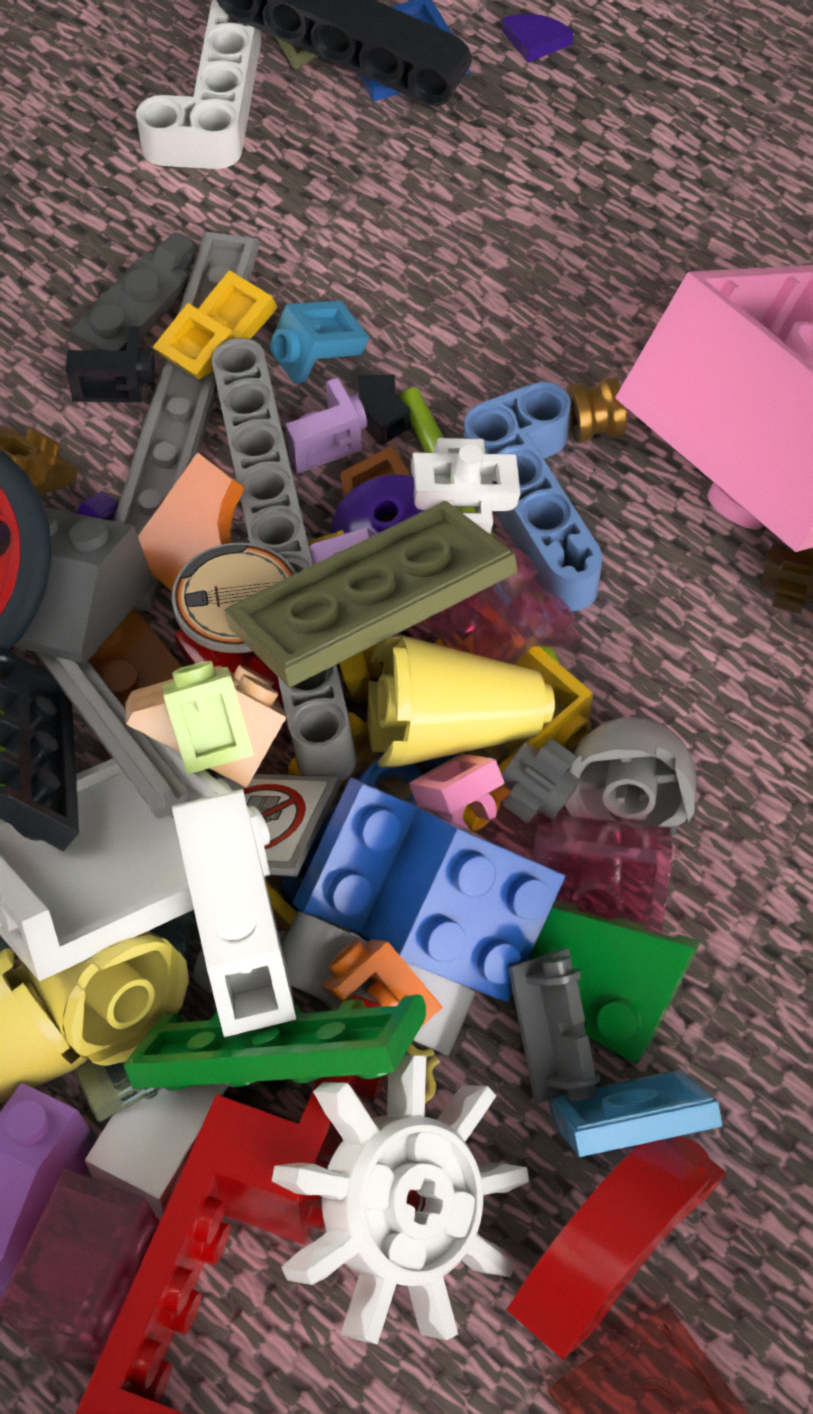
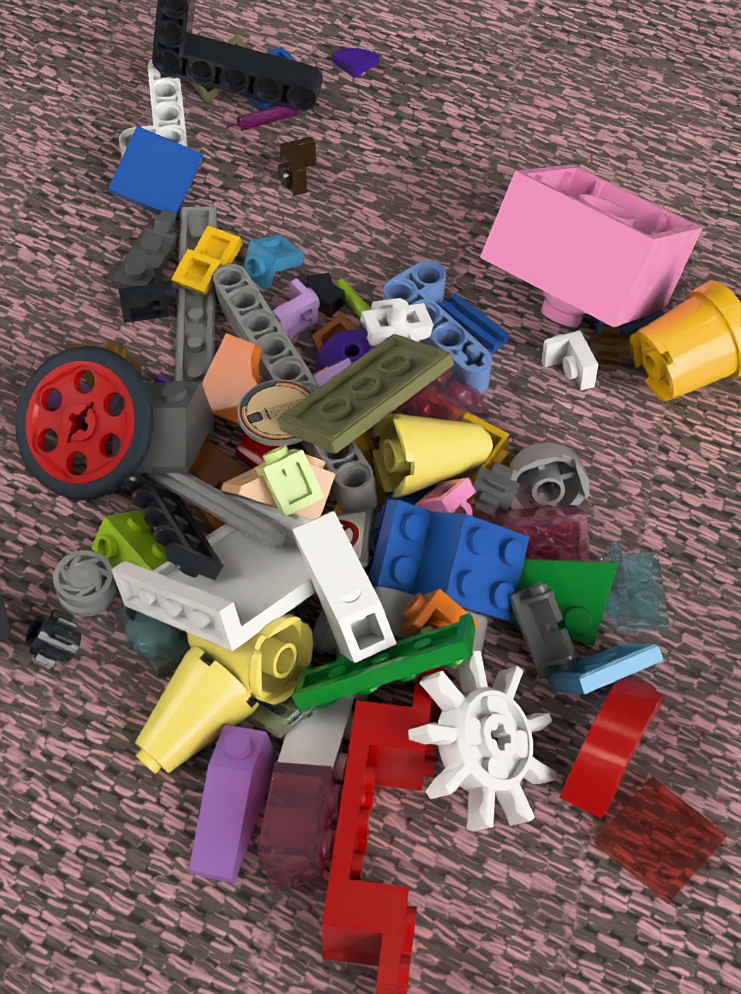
camera: 15 degrees left, 5 degrees down
pearl gold wheel [566,377,626,443] -> none
none -> blue tile [108,126,203,217]
none -> magenta piece [226,105,301,131]
none -> dark brown bracket [278,137,316,196]
none -> blue tile [439,293,510,355]
none -> white bracket [541,331,598,390]
none -> clear light blue bracket [601,541,669,632]

